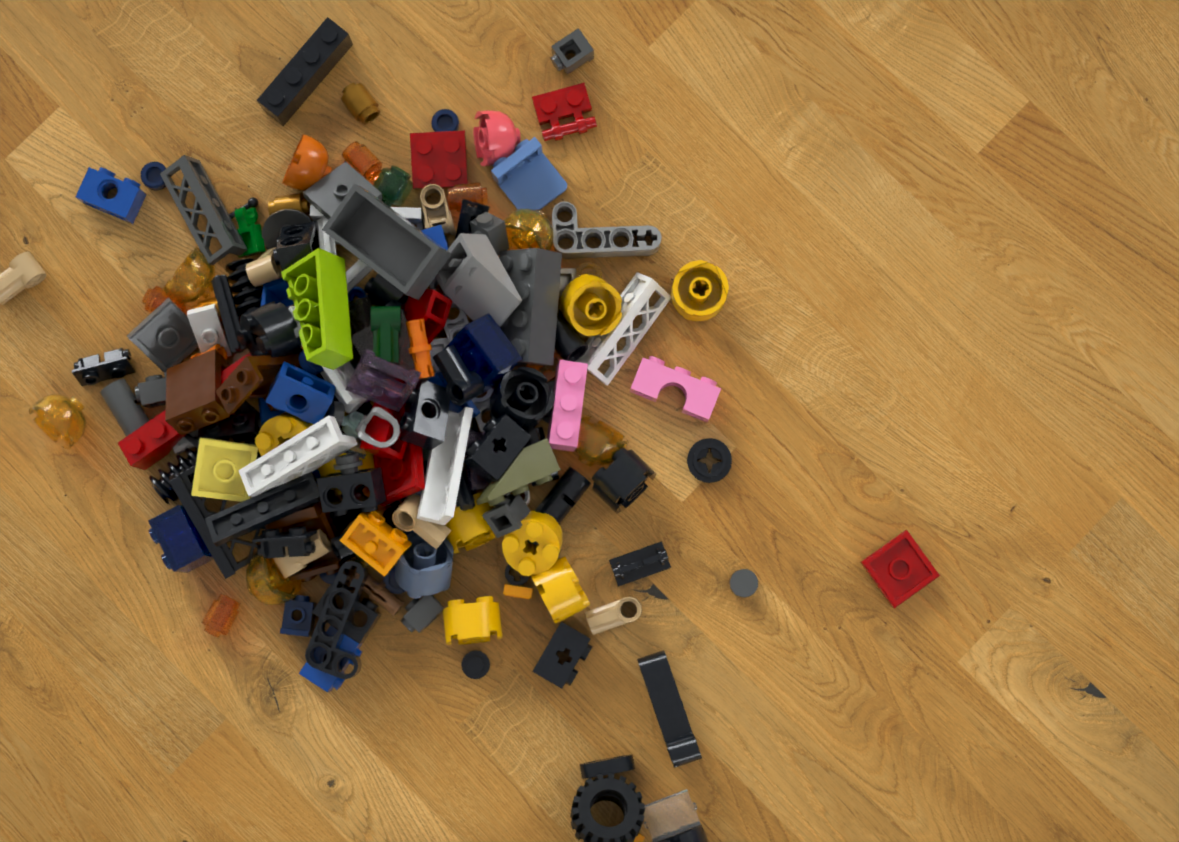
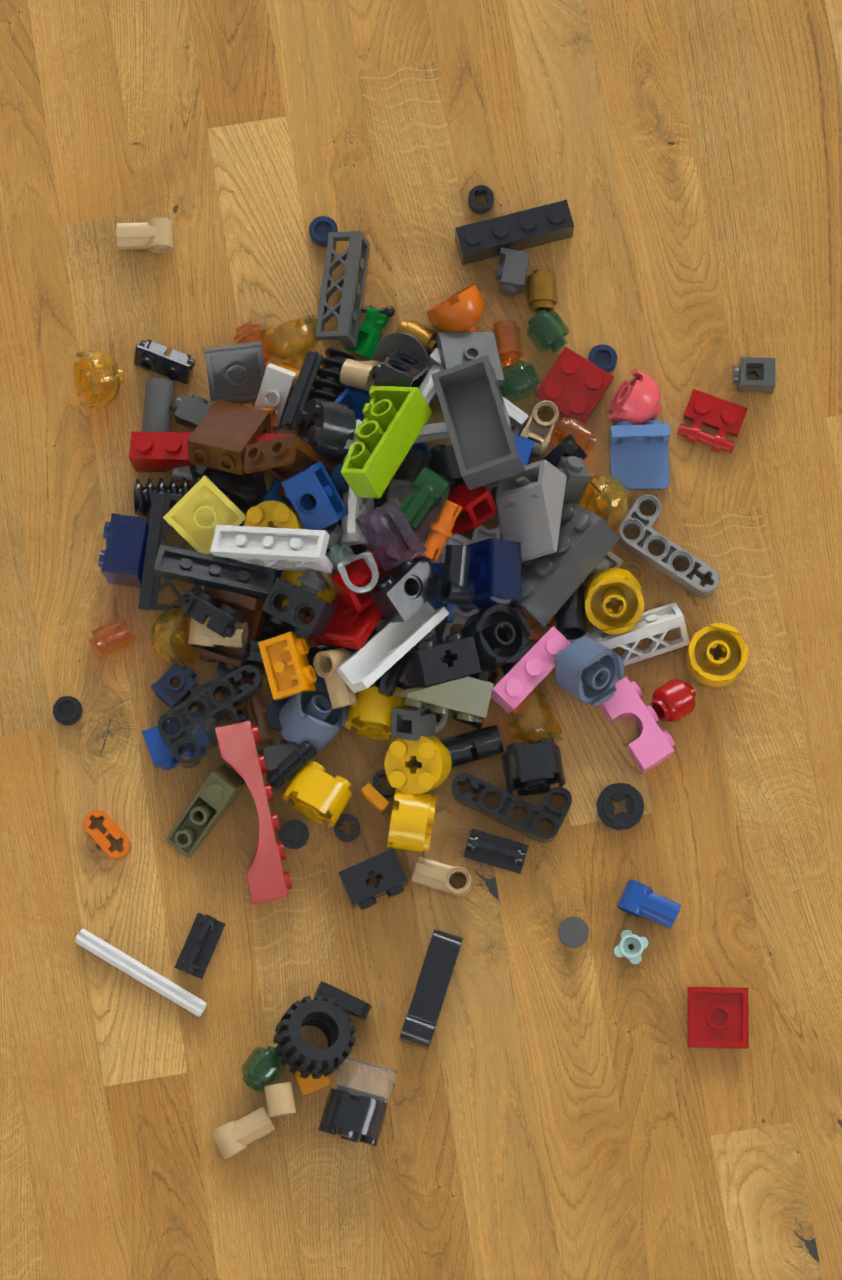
camera: 35 degrees right, 5 degrees down
blue brick [75,167,146,224] -> none
none -> black plate [53,696,83,726]
none -> orange beam [83,810,131,860]
none -> olive slope [166,764,246,858]
none -> black hinge [174,912,226,979]
none -> arch [215,721,293,904]
none -> black axle [266,741,317,789]
none -> black bush [334,814,360,842]
none -> black beam [452,773,572,843]
none -> black bush [468,185,494,214]
none -> dark grey brick [496,247,530,295]
none -> clear green head [526,309,569,353]
none -> sand blue brick [554,635,624,706]
none -> light aqua plate [614,930,649,965]
none -> blue piece [617,879,681,929]
none -> red head [651,679,696,723]

